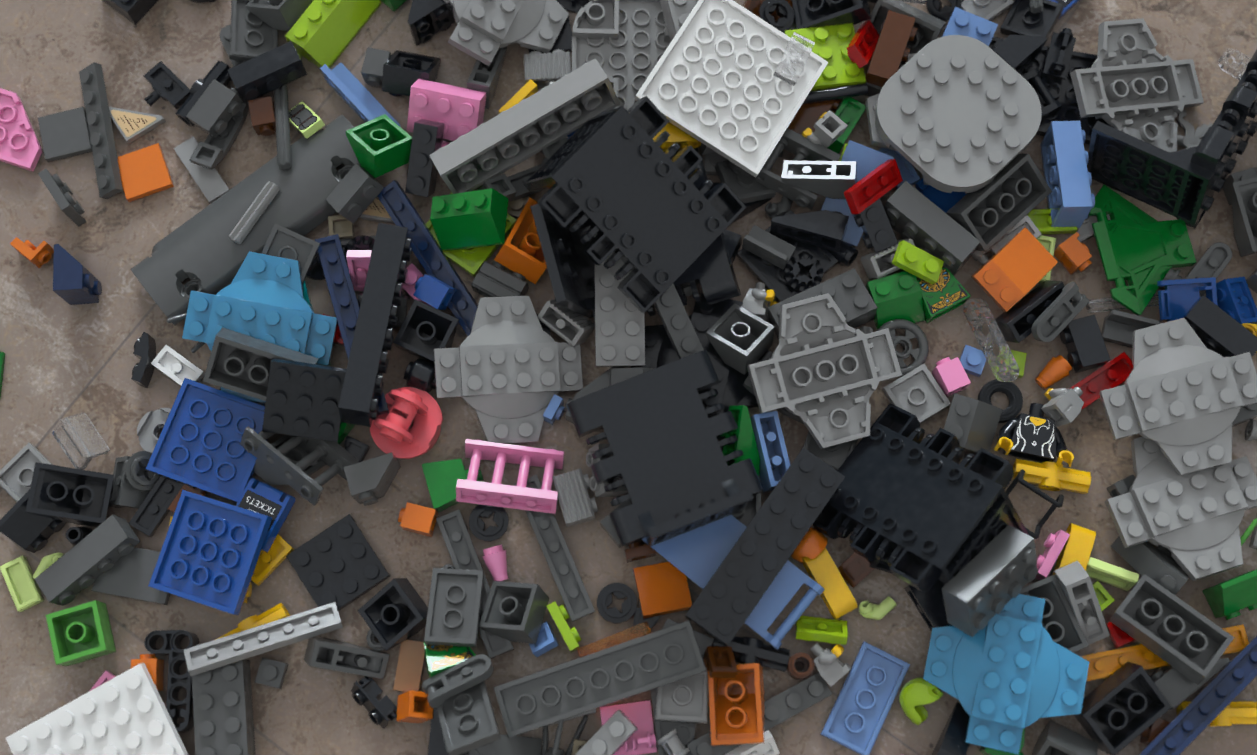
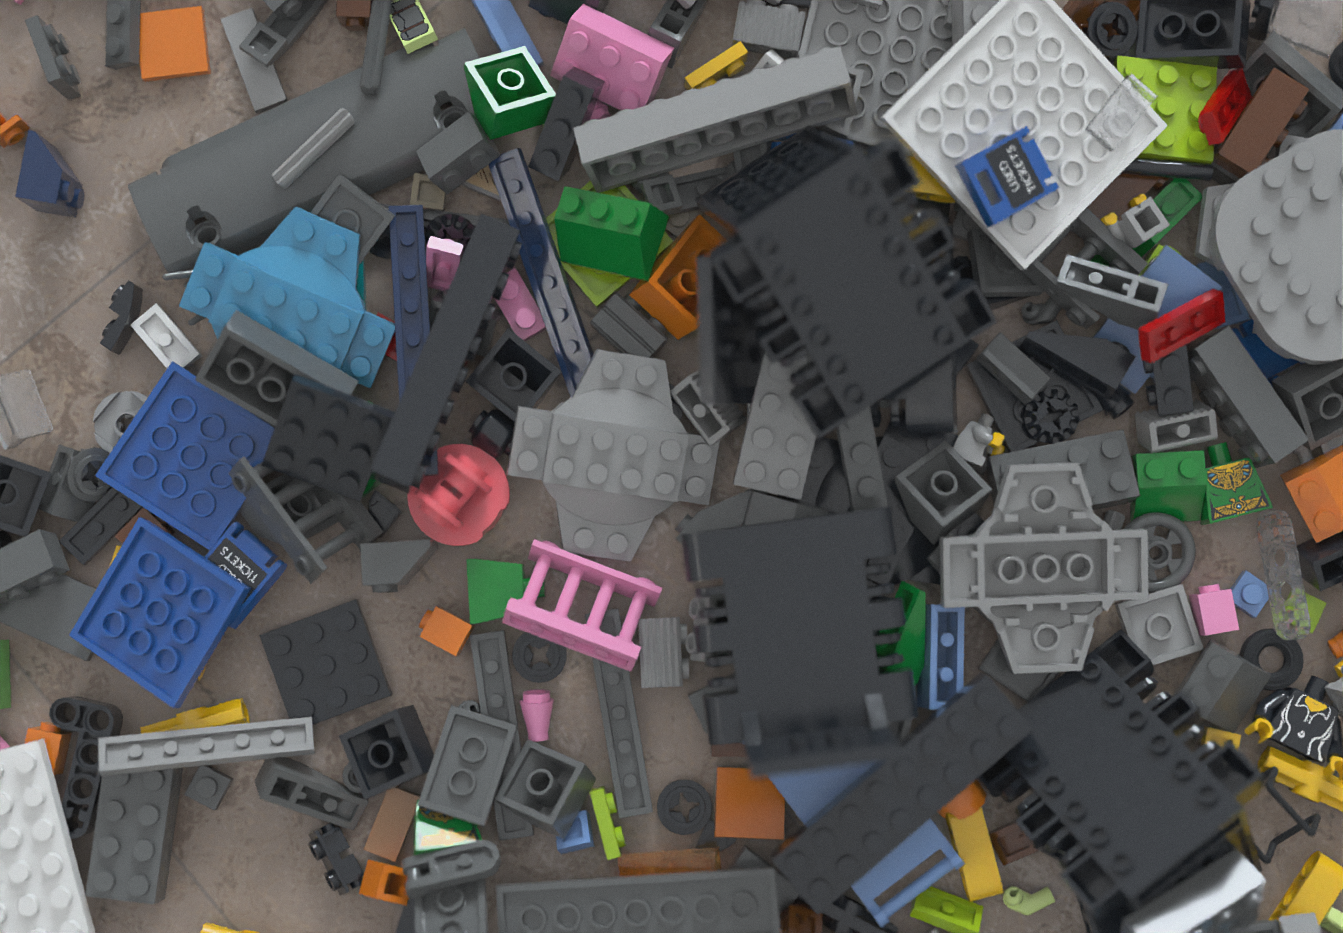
camera: 10 degrees right, 10 degrees up
yellow plate [251,534,294,586] -> none
blue brick [413,274,456,311] -> none
medium blue plate [543,394,565,425] -> none
lime plate [891,240,944,285] -> none
bright pink plate [1035,530,1070,580] -> none
none -> container [955,126,1060,228]

